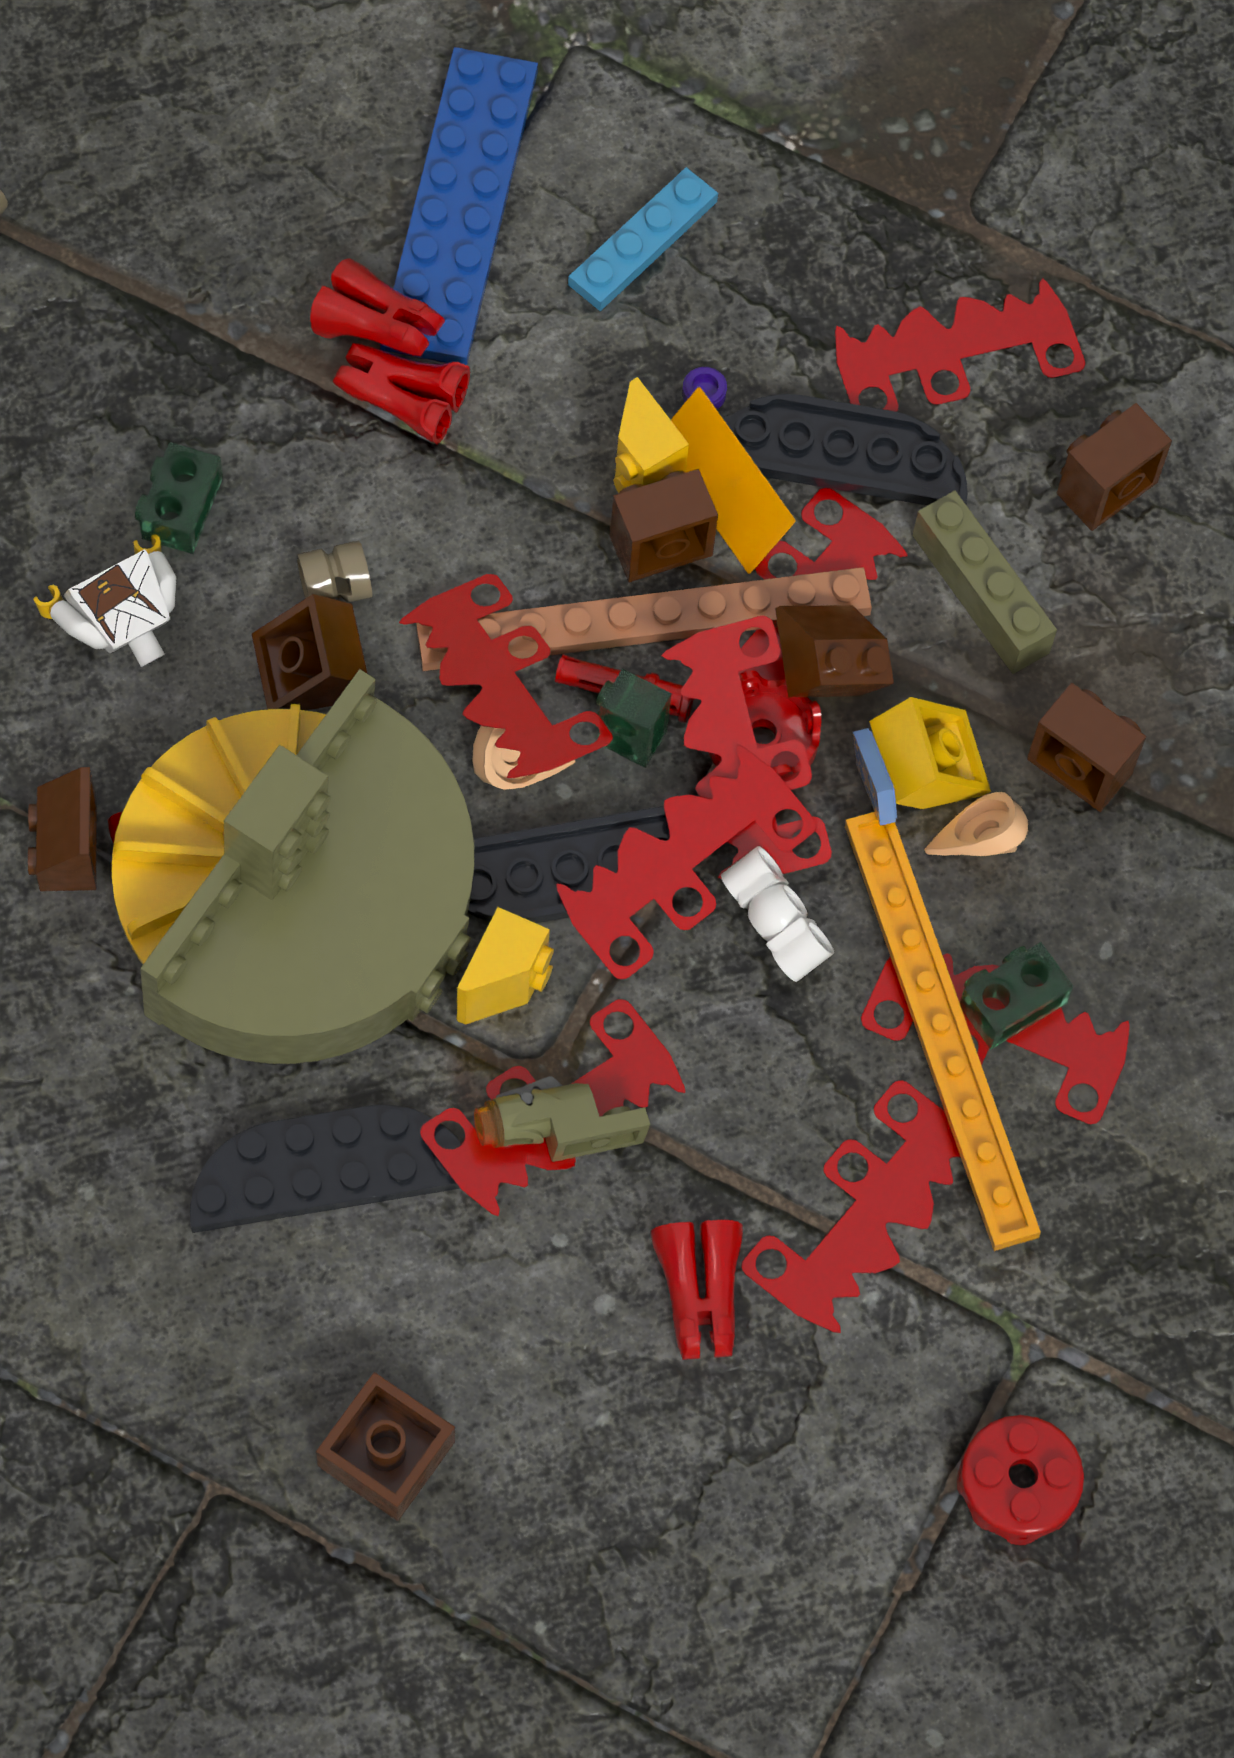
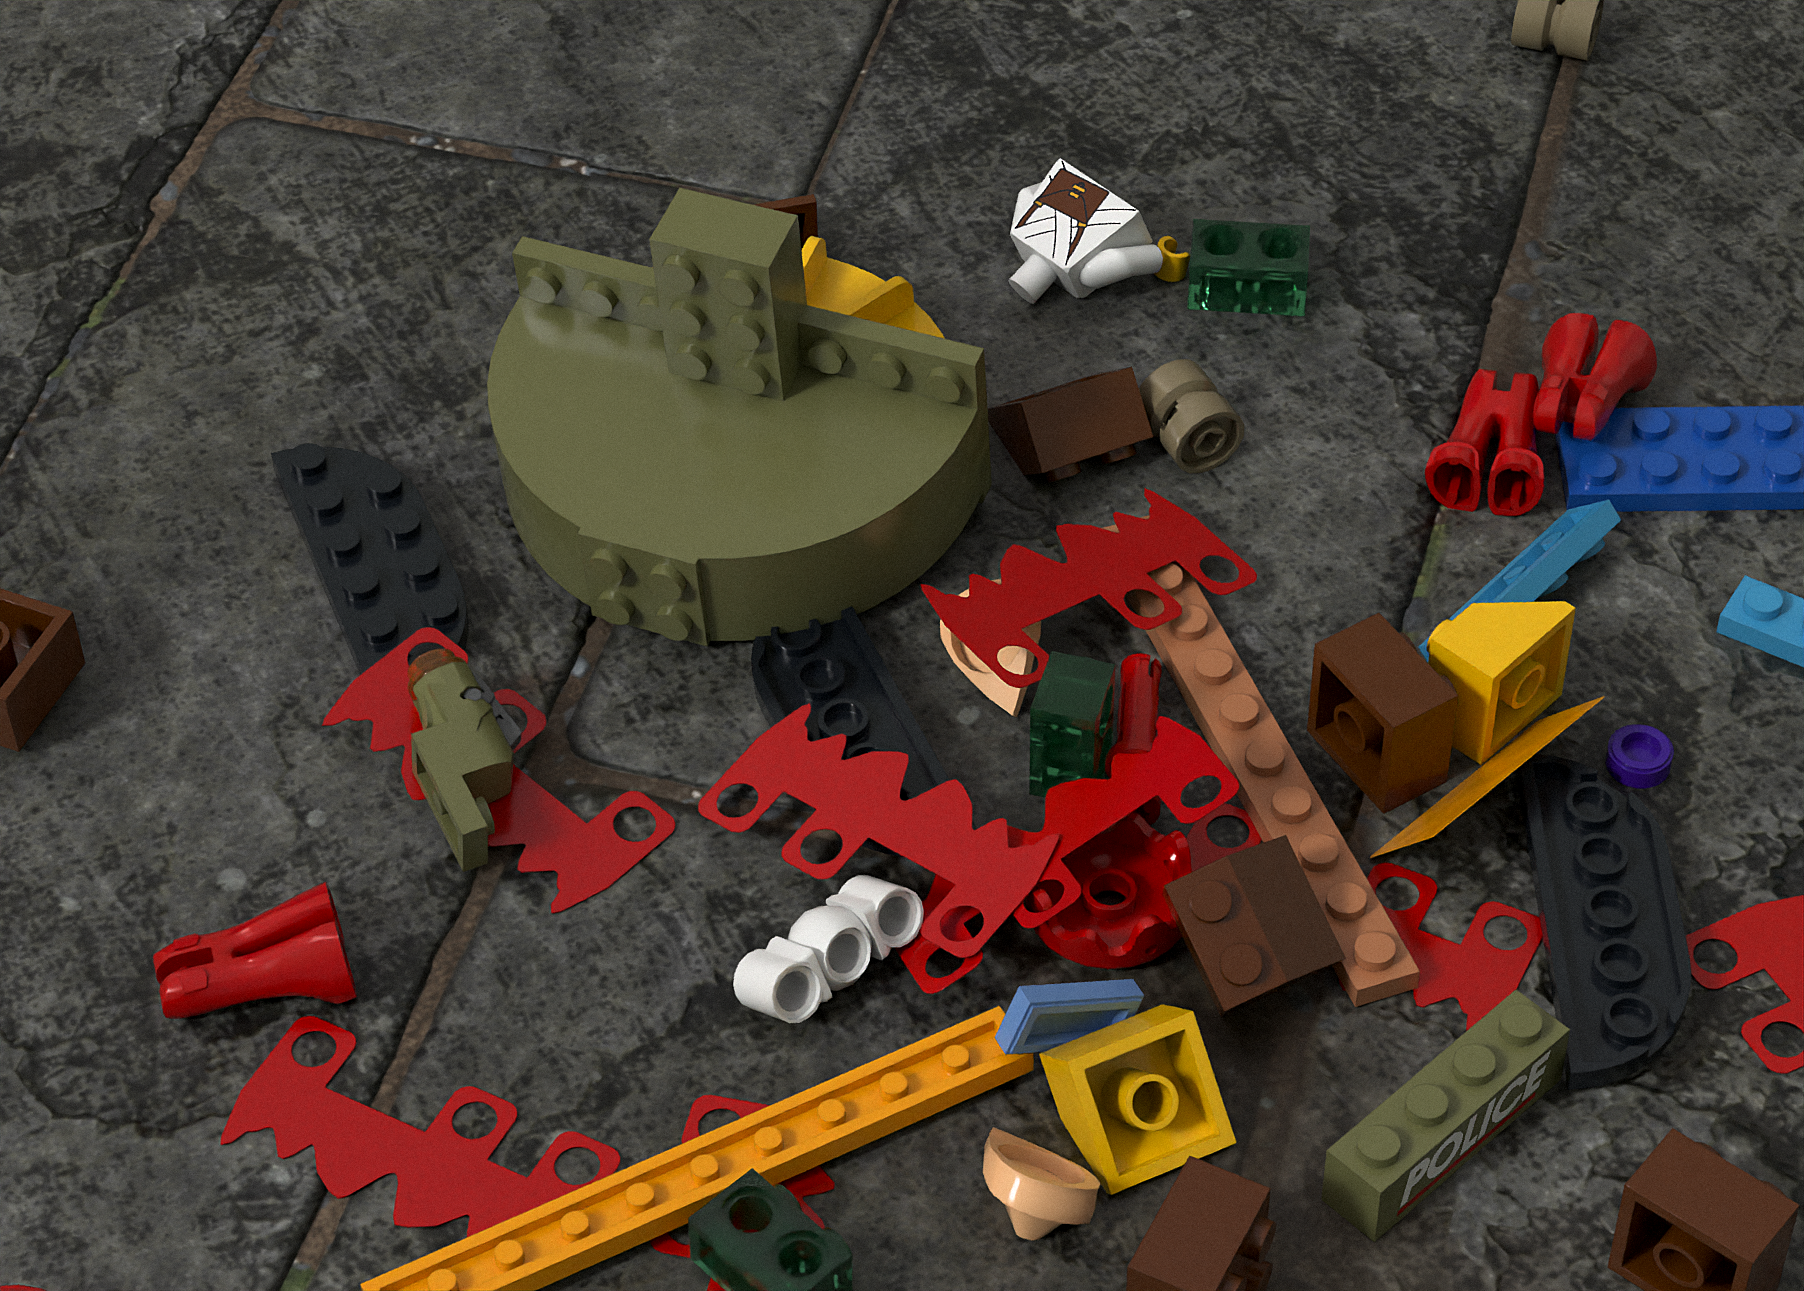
camera: 85 degrees right, 20 degrees down
yellow slope [457,907,554,1025] -> none
none -> dark azure plate [1418,500,1621,662]

